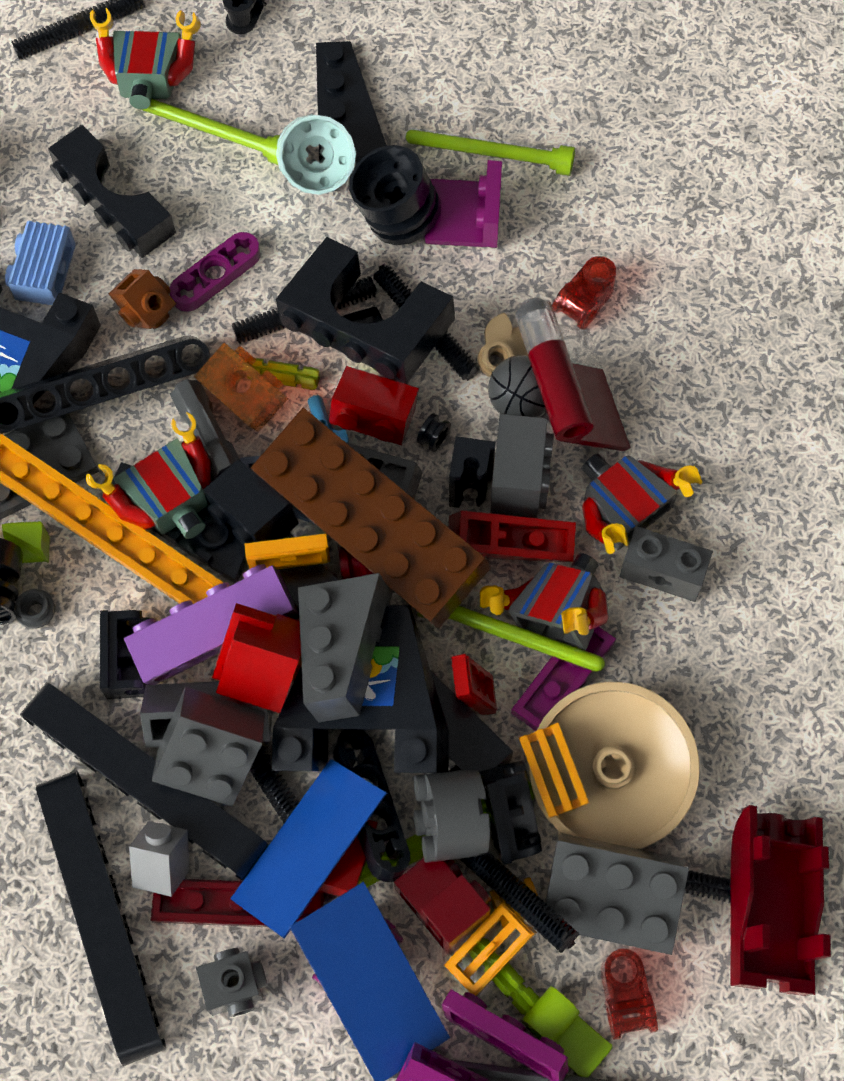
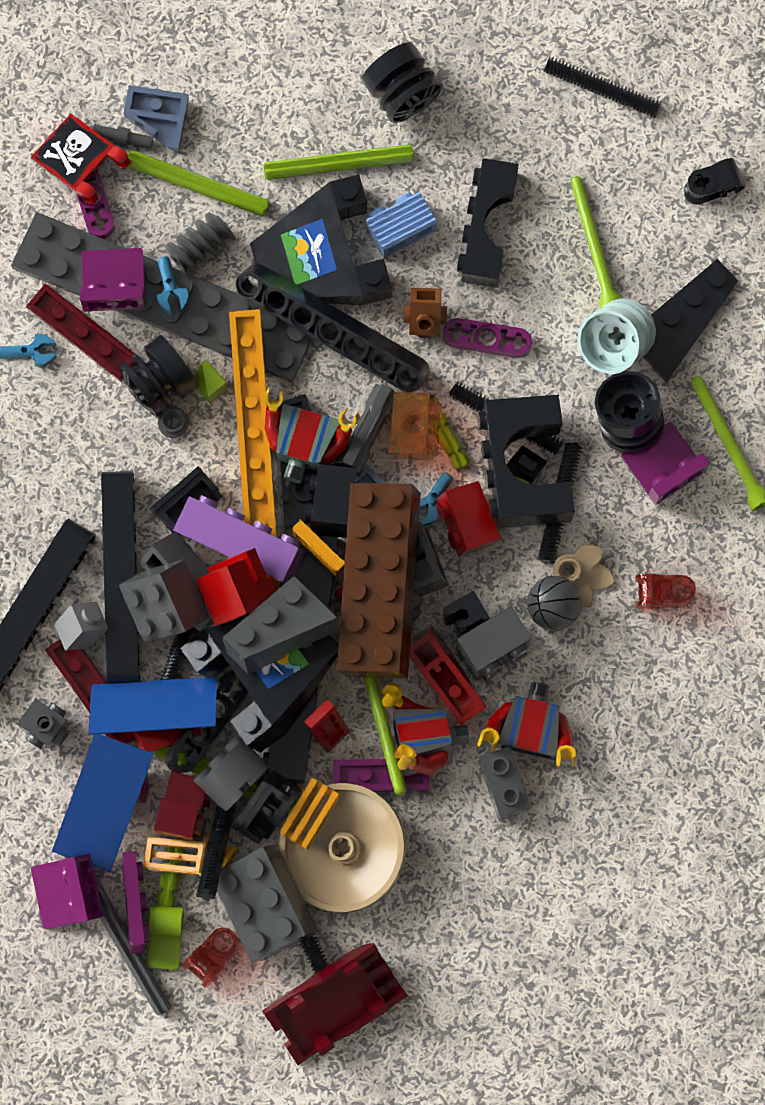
camera: 50 degrees right, 10 degrees up
torso [90,8,201,110] -> none
black bush [416,413,451,452] -> none
dark red door [515,297,631,451] -> none

